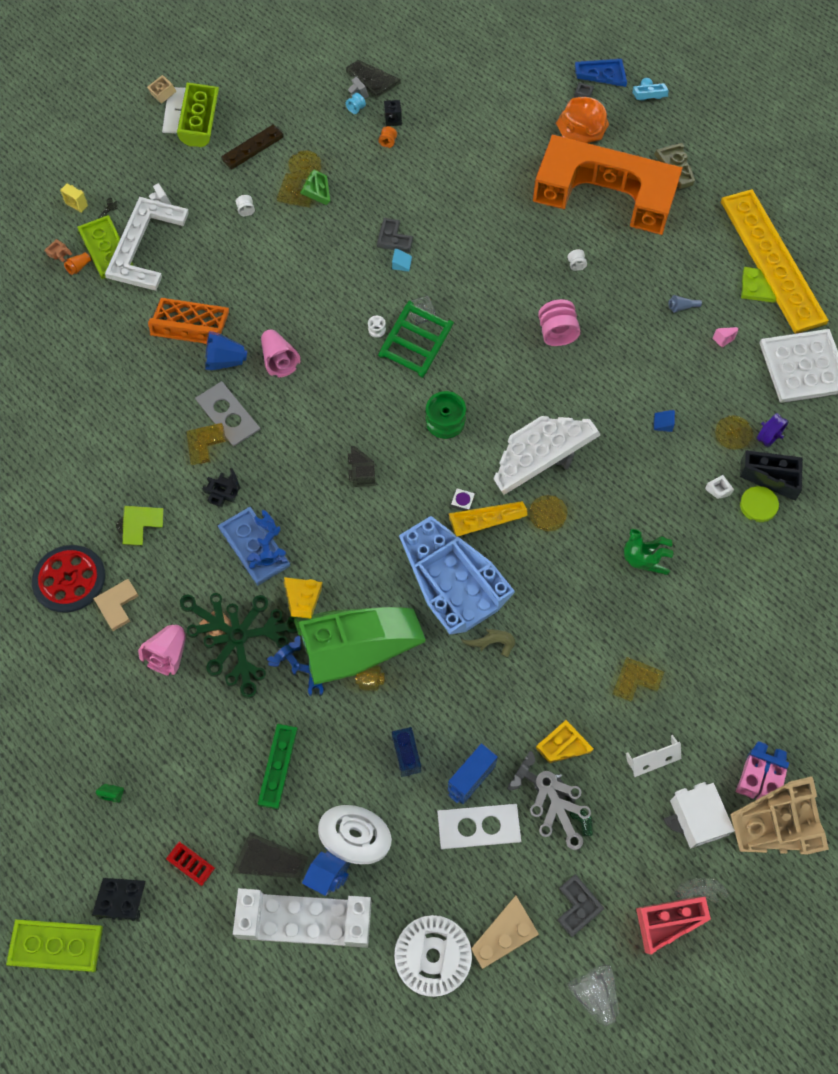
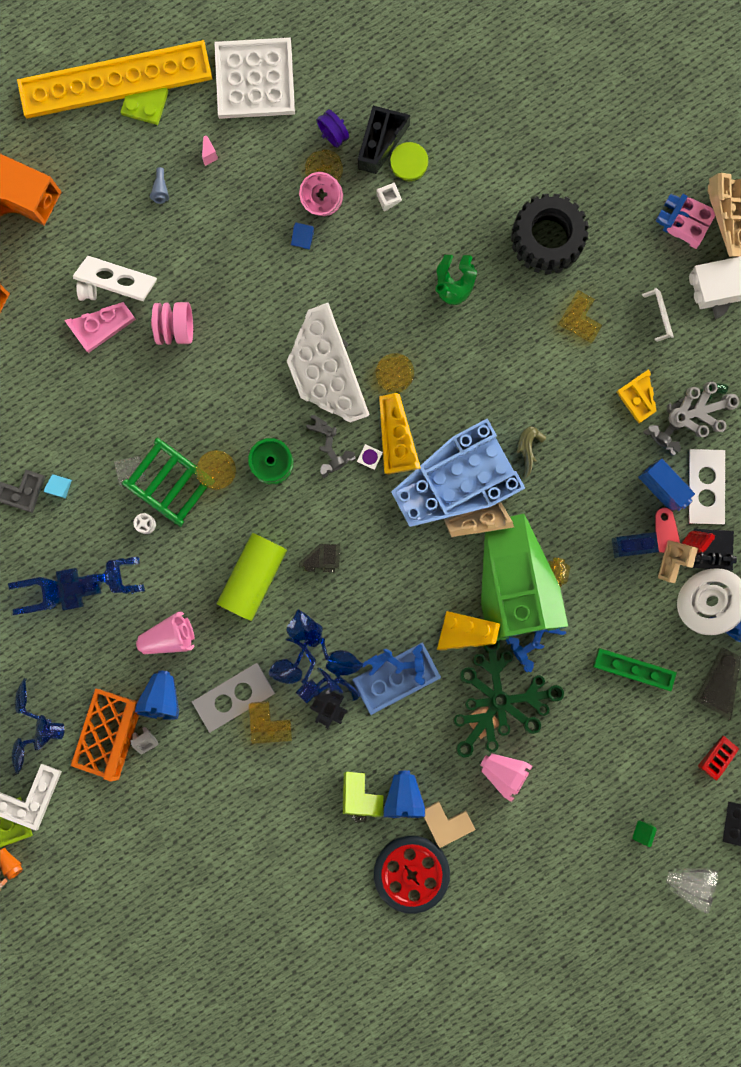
camera: 80 degrees left, 20 degrees up
none -> clear blue piece [8,557,145,616]
none -> clear blue plant [12,678,65,774]
none -> bright pink wing [64,302,136,353]
none -> white piece [73,256,157,301]
none -> light grey tile [130,727,159,755]
none -> clear yellow tile [196,450,236,490]
none -> lime brick [216,533,287,621]
none -> clear blue plant [269,609,363,684]
none -> clear blue plant [285,637,360,704]
none -> bright pink wheel [299,172,343,217]
none -> dark grey piece [306,415,356,478]
none -> blue cone [384,771,425,818]
none -> tan wing [444,502,514,537]
none -> black tyre [511,194,589,274]
none -> coral piece [655,508,680,553]
none -> tan tile [658,540,698,583]
none -> clear cone [666,868,718,913]
none -> red slope [682,531,715,554]
none -> black hinge [693,529,737,570]

